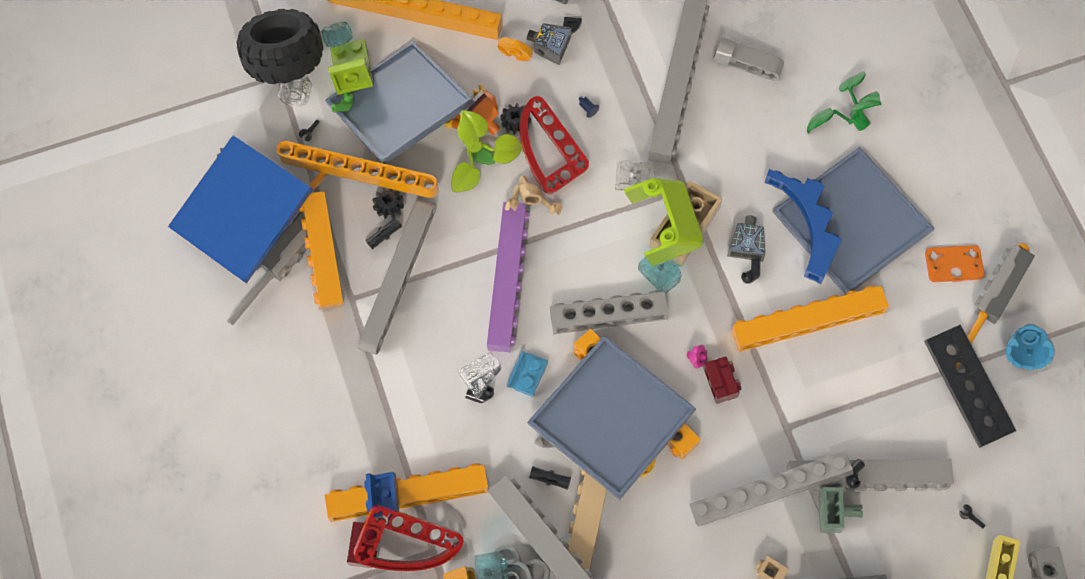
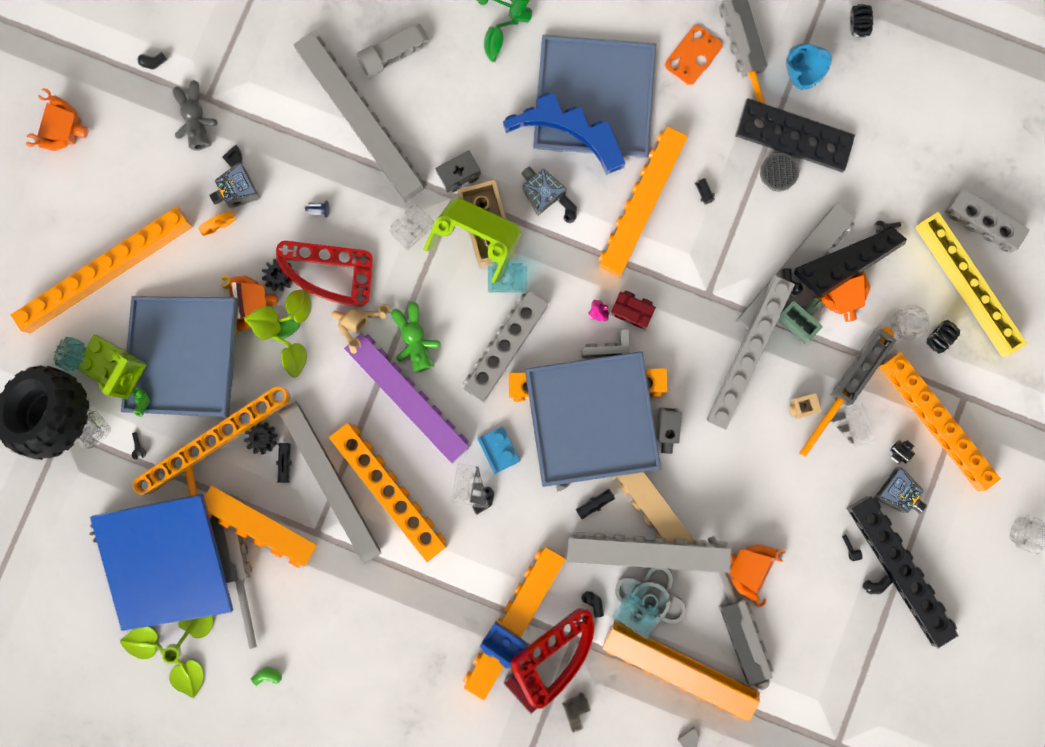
camera: 50 degrees left, 15 degrees up
none -> lime plant [120,616,213,698]
none -> bright green arm [251,667,282,686]
none -> light orange brick [329,423,447,562]
none -> bright green animal [391,302,441,373]
none -> dark grey brick [435,150,481,193]
none -> light grey bracket [581,330,630,357]
none -> black arm [581,591,604,618]
none -> dark grey torso [657,407,682,454]
none -> black pin [695,178,715,205]
none -> tile [760,152,799,192]
none -> black wing [794,227,907,298]
none -> orange torso [807,271,871,322]

